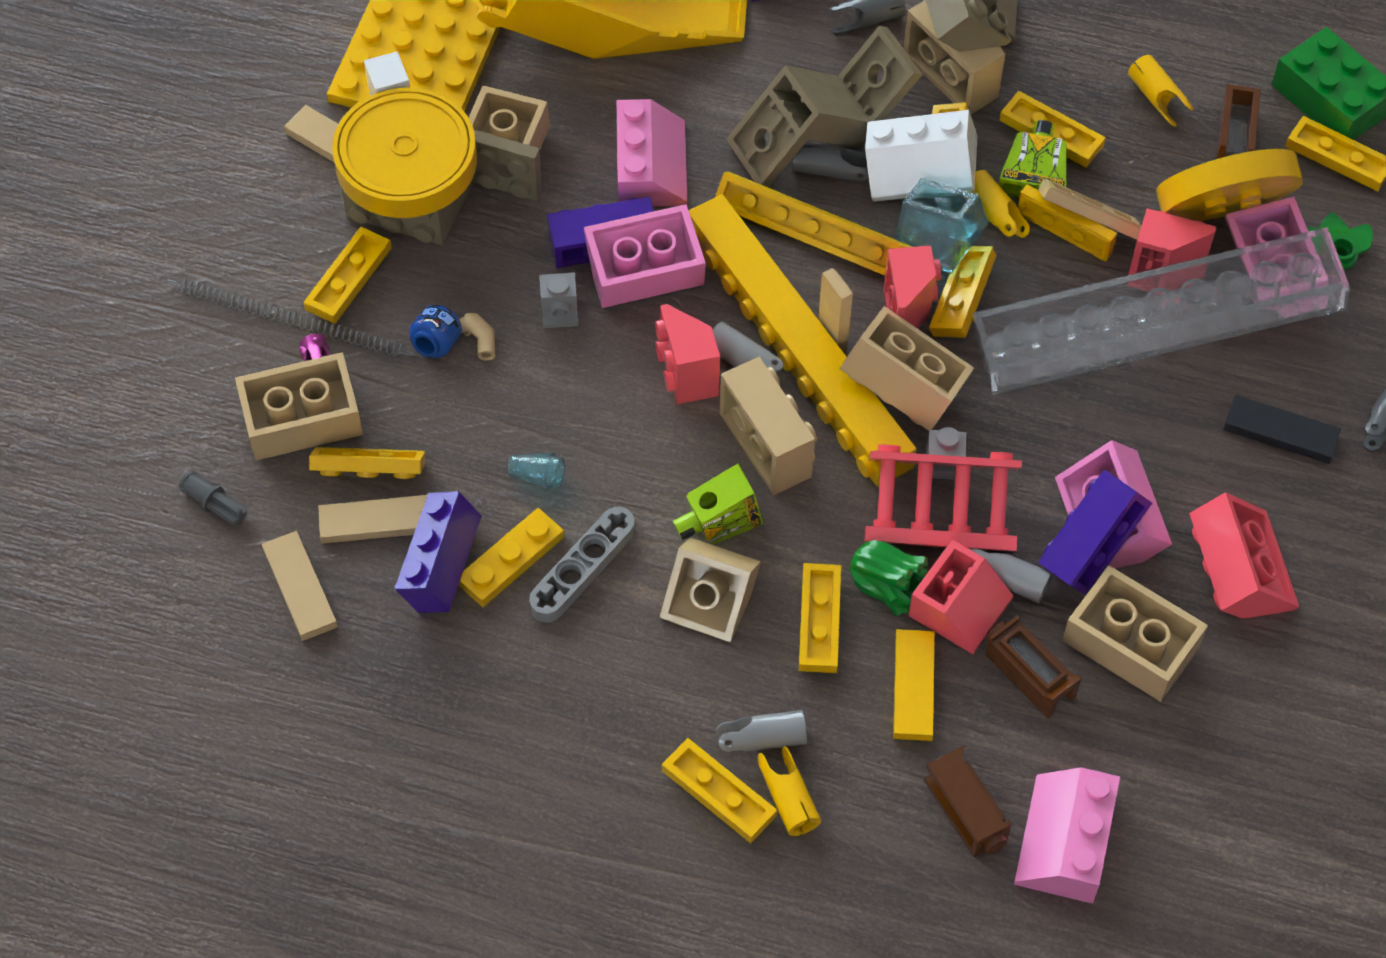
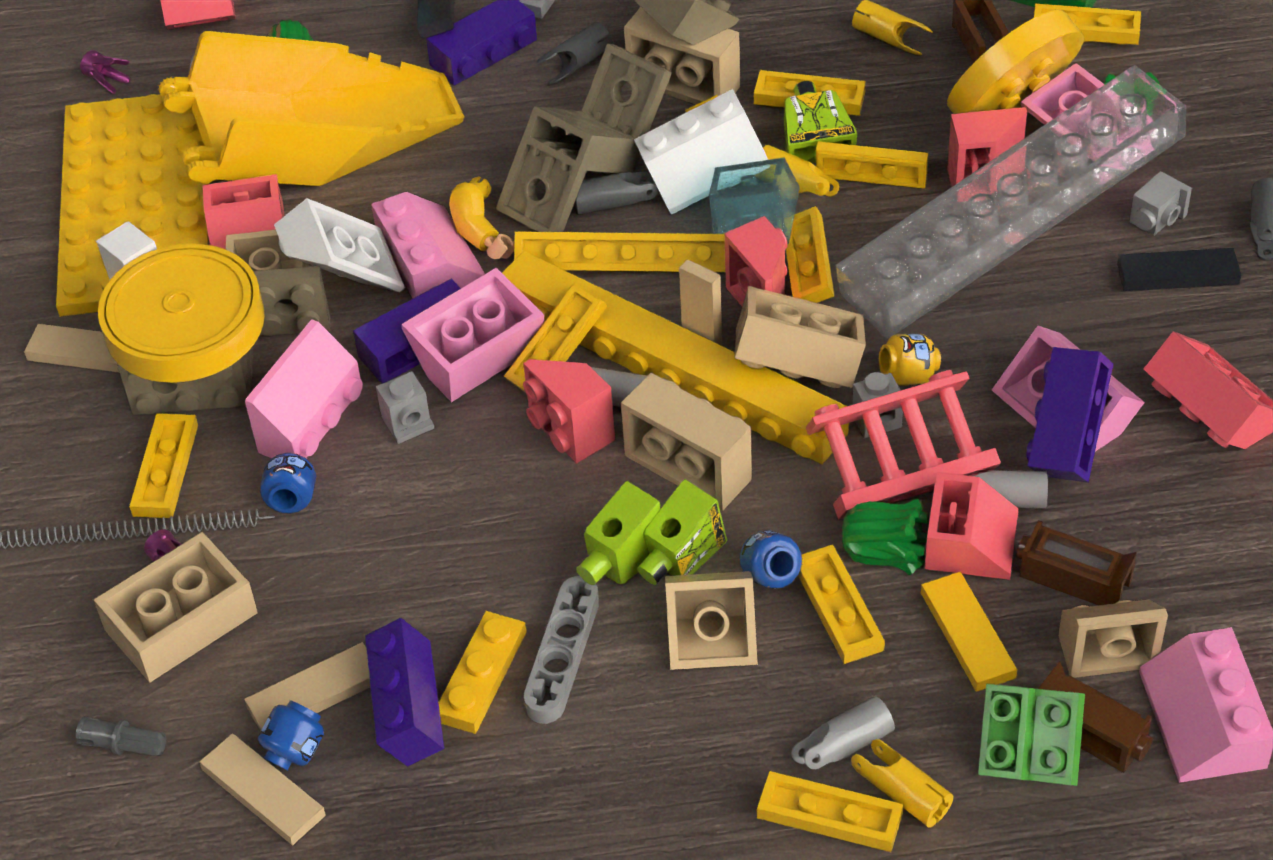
camera: 20 degrees left, 10 degrees down
yellow plate [309,447,425,479] -> none
tan arm [459,313,495,361] -> none
clear light blue cone [508,453,565,489] -> none
tan tile [1038,179,1141,240] -> none
tan brick [1062,565,1208,702] -> none
none -> coral slope [202,174,285,250]
none -> bright pink slope [245,319,363,459]
none -> blue head [258,700,324,771]
none -> white slope [274,198,405,292]
none -> yellow arm [449,176,514,259]
none -> yellow tile [504,282,607,393]
none -> lime torso [576,481,660,585]
none -> blue head [740,530,802,589]
none -> yellow head [879,334,941,386]
none -> bright green slope [978,684,1085,786]
none -> tan slope [1058,599,1168,678]
none -> light grey brick [1130,171,1192,236]

